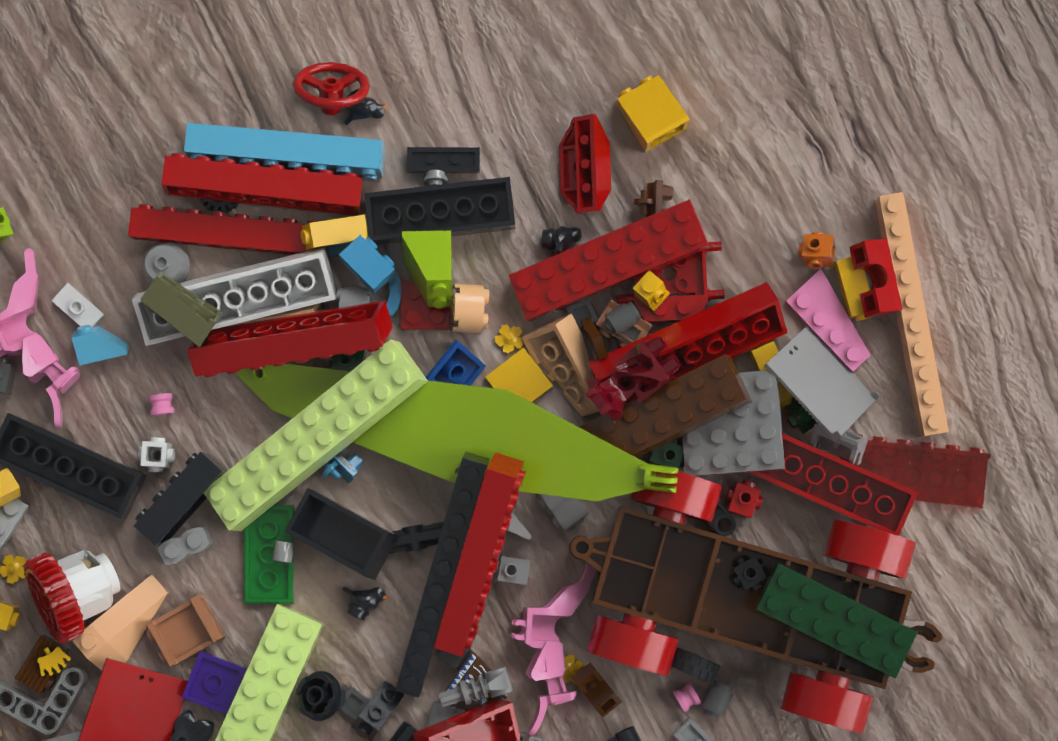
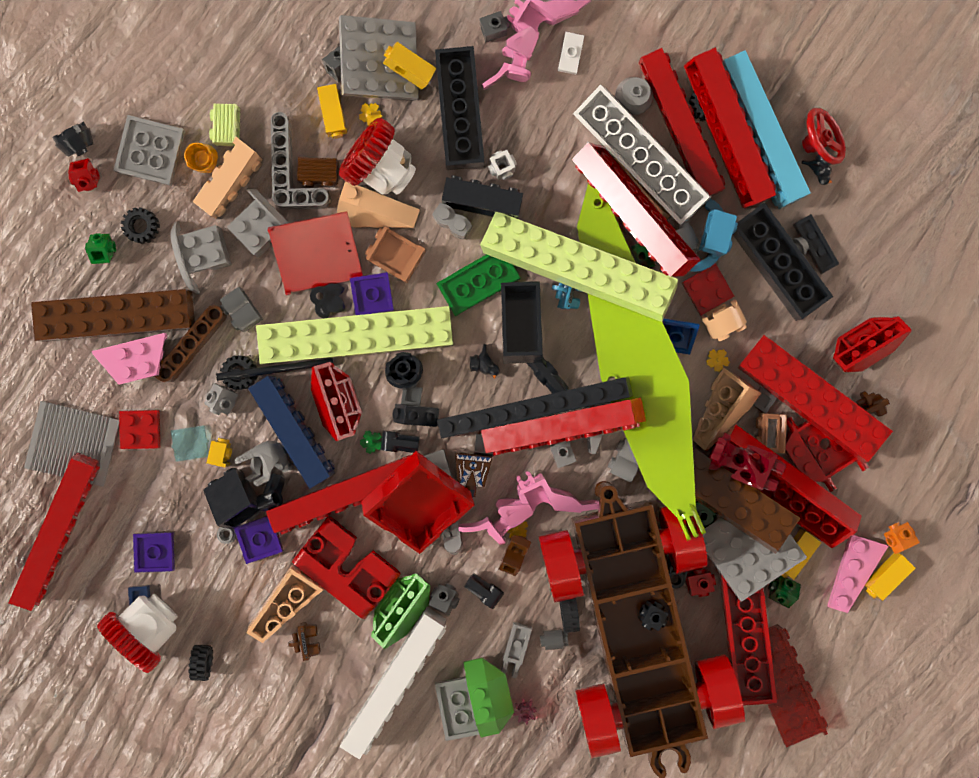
camera: 60 degrees right, 5 degrees up
yellow piece [37,647,71,676] -> none
medium azure slope [72,325,129,365] -> none
olive wedge [140,271,223,347] -> none
bright pink wheel [148,393,175,416] -> none
light grey hose [272,541,294,563] -> none
yellow brick [301,214,369,250] -> none
lime slope [402,231,452,309] -> none
light grey piece [438,667,513,707] -> none
yellow tile [485,347,553,402] -> none
black animal [541,226,582,254] -> none
reddish brown tile [581,317,608,360] -> none
dark grey brick [603,301,641,336] -> none
yellow slope [616,75,690,152] -> none
yellow brick [633,271,670,311] -> none
bright pink wheel [672,682,701,713] -> none
dark green brick [754,563,918,679] -> none
light grey door [764,325,880,442] -> none
light grey hinge [810,423,868,465] -> none
red arch [849,238,903,318] -> none
light nougat brick [875,192,949,438] -> none

